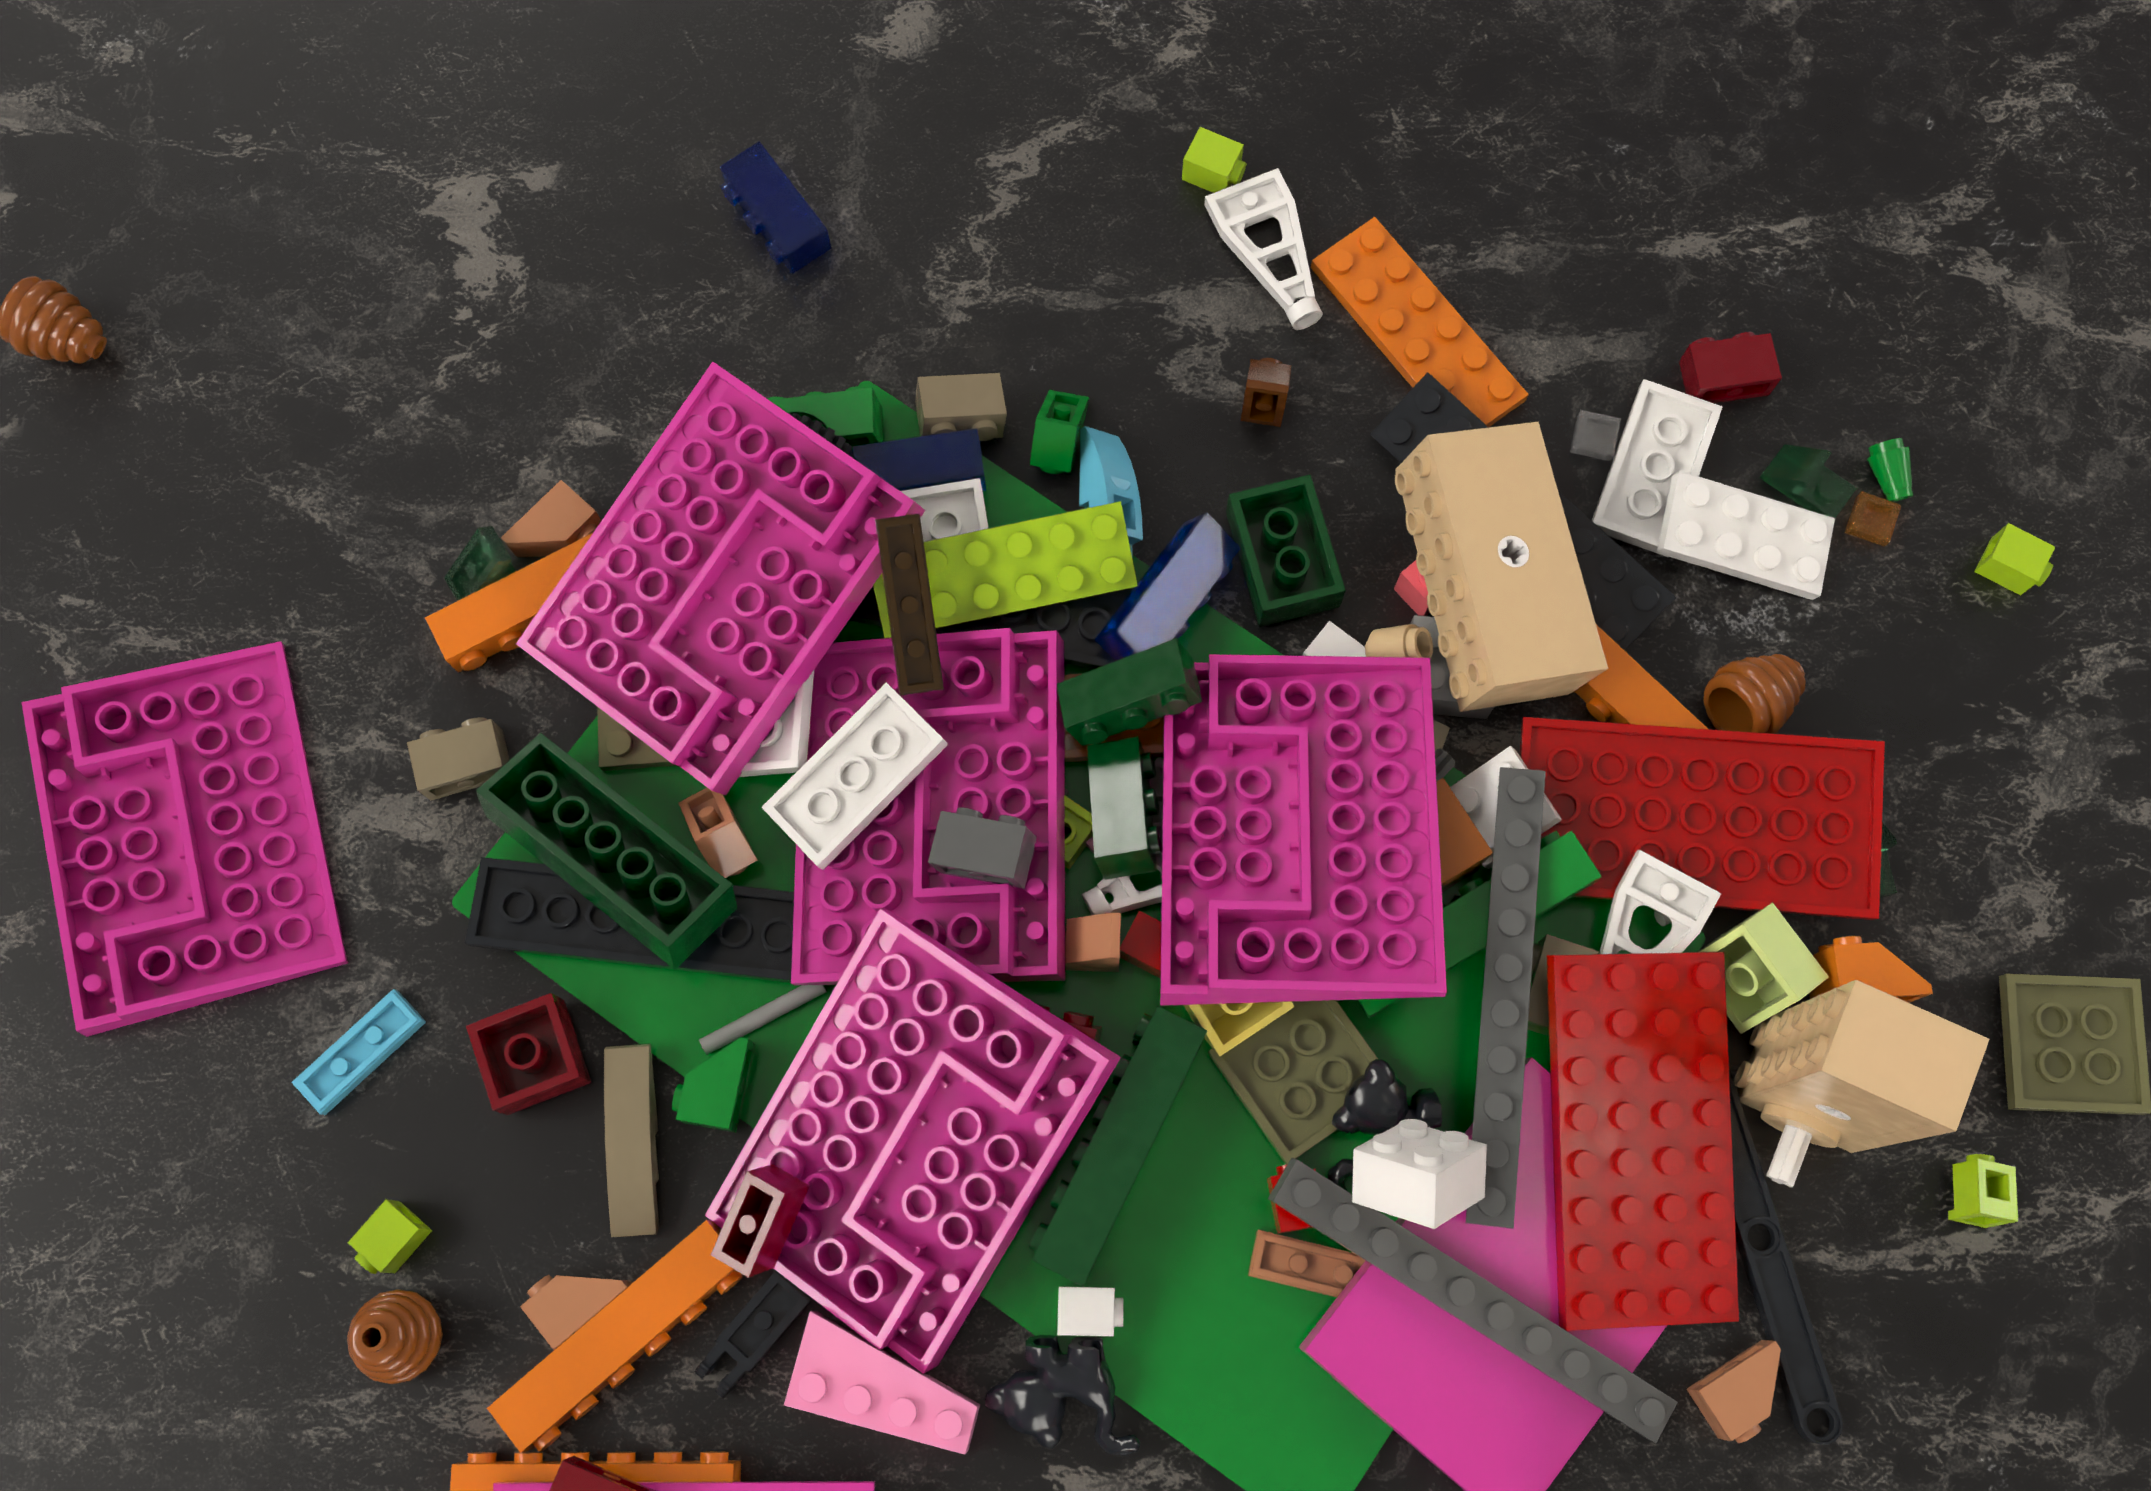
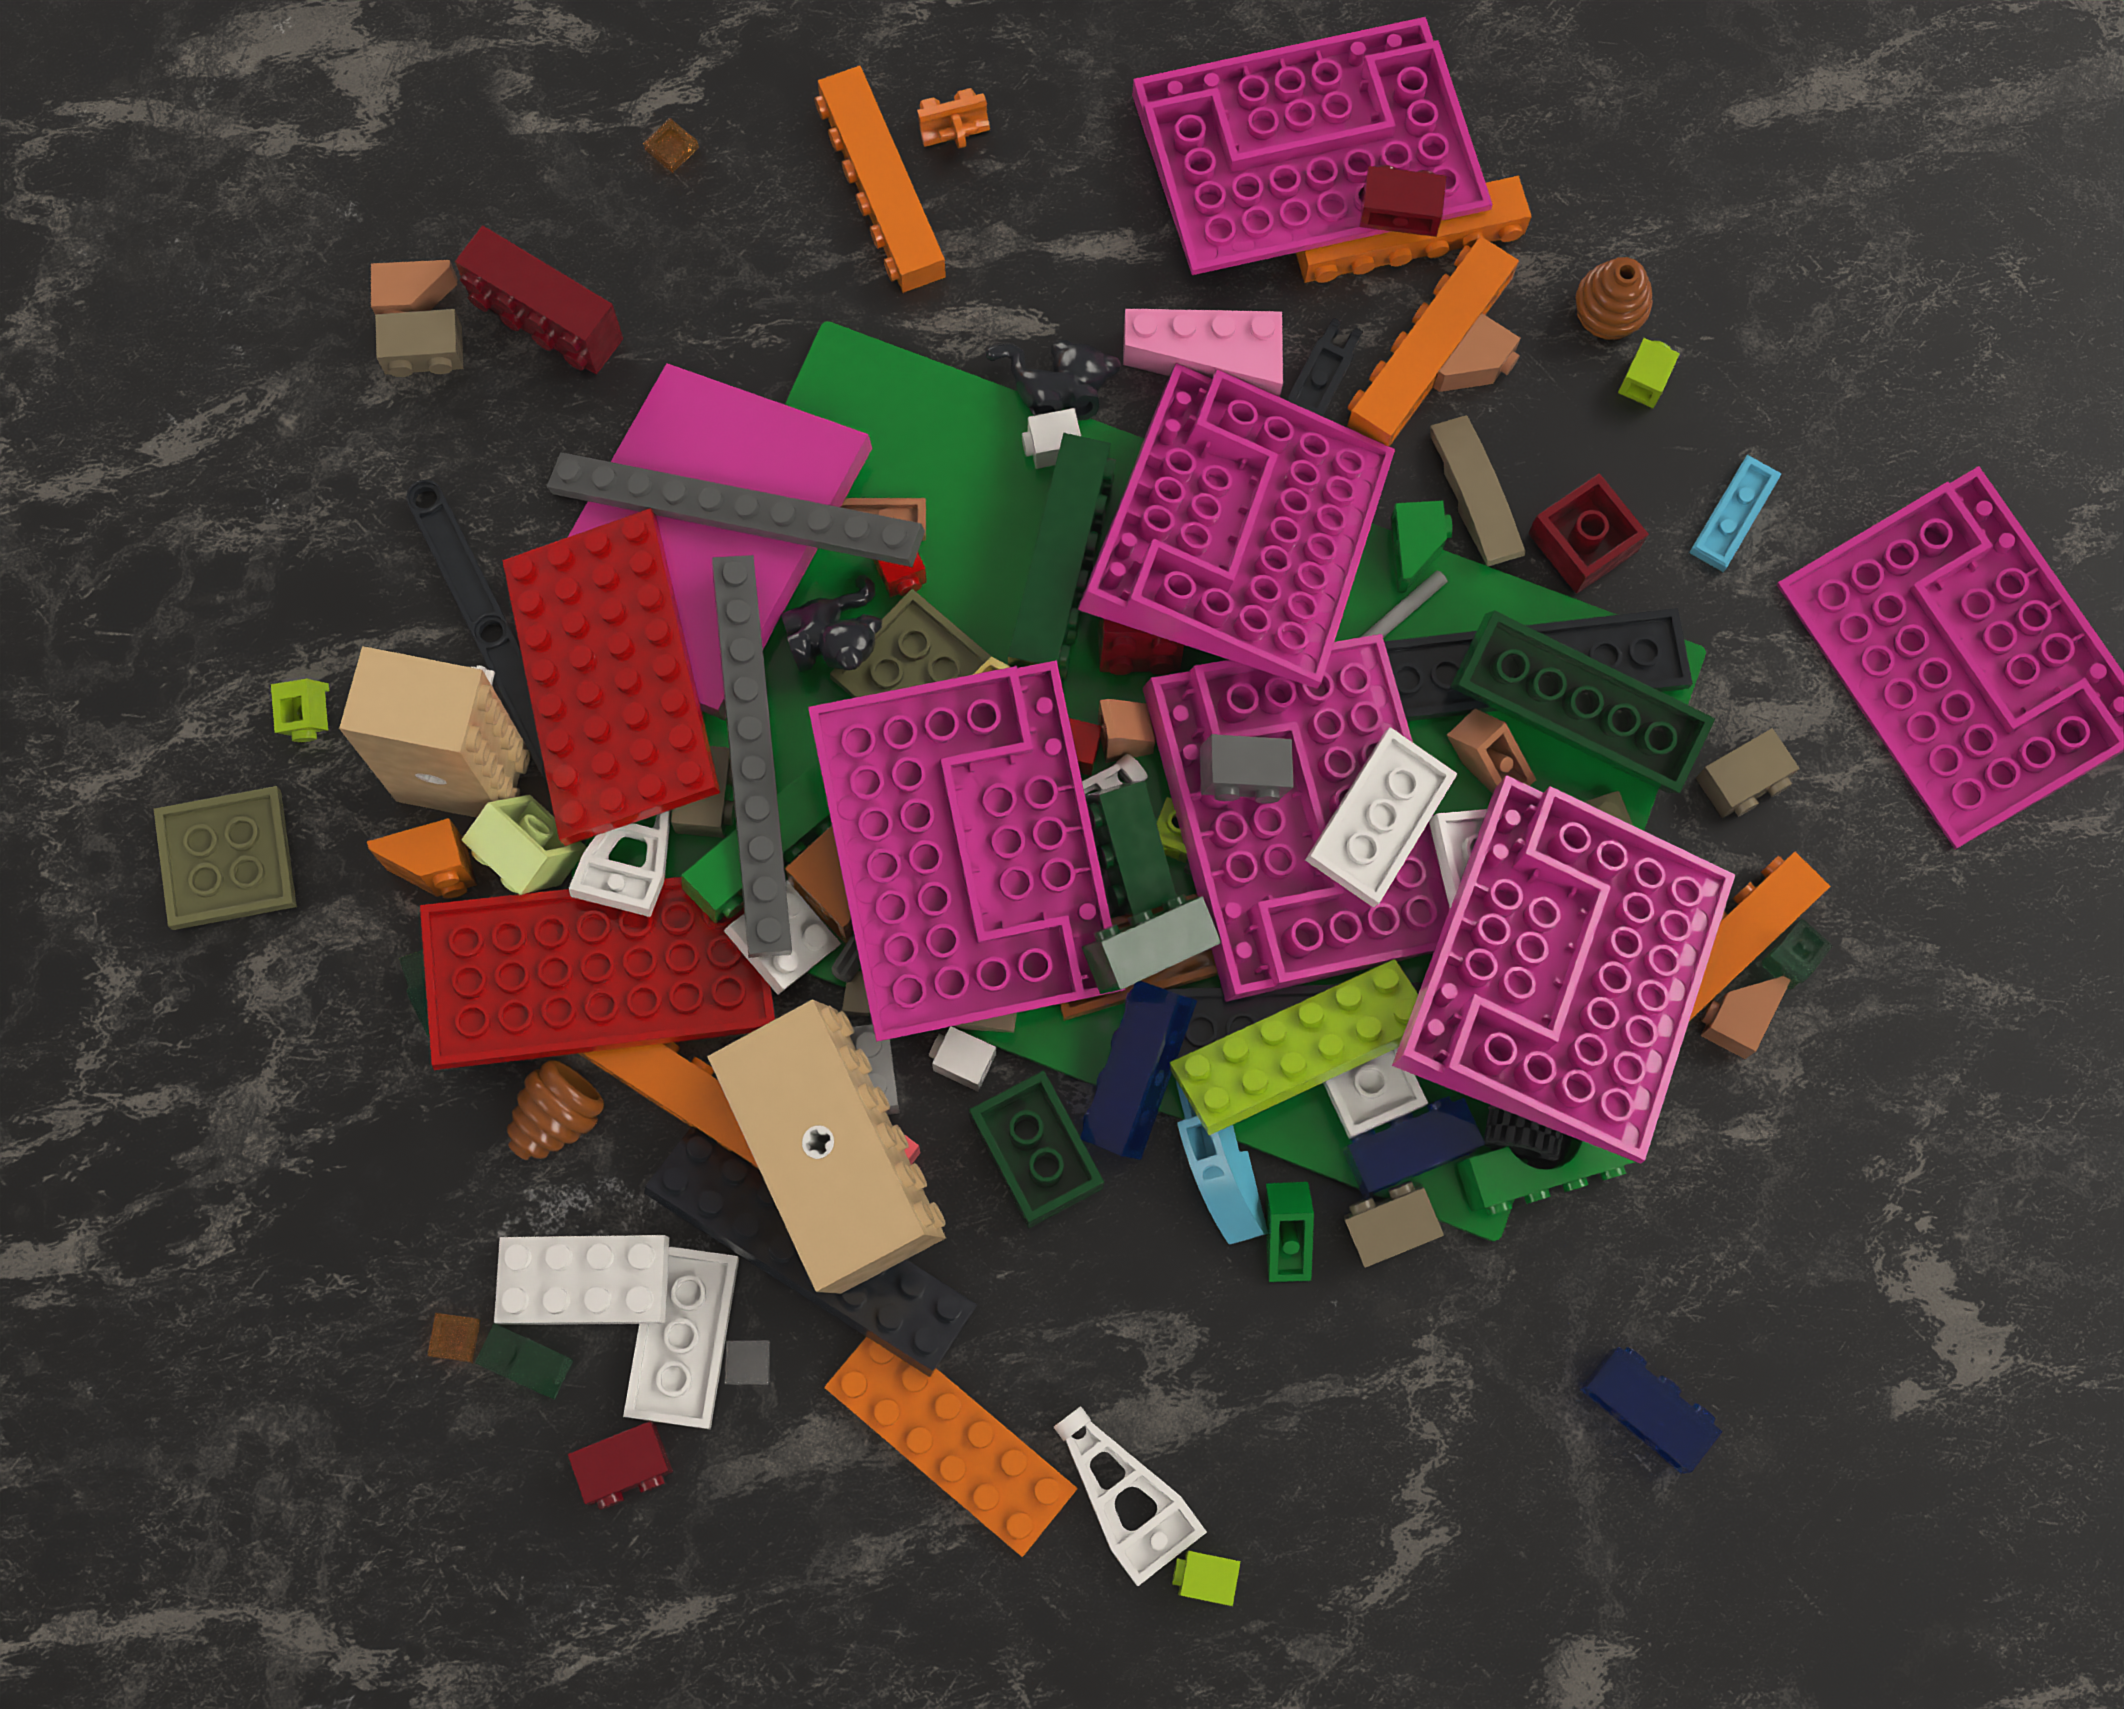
camera: 160 degrees right, 0 degrees up
dark red brick [711,1164,810,1278] -> none
dark brown tile [874,513,944,696] -> none
reddish brown slope [1240,358,1292,427] -> none
white brick [1352,1119,1487,1229] -> none
tan brick [1365,624,1433,658] -> none
nougat slope [1687,1340,1781,1443] -> none
green cone [1867,438,1913,503] -> none
lime brick [1974,523,2055,595] -> none

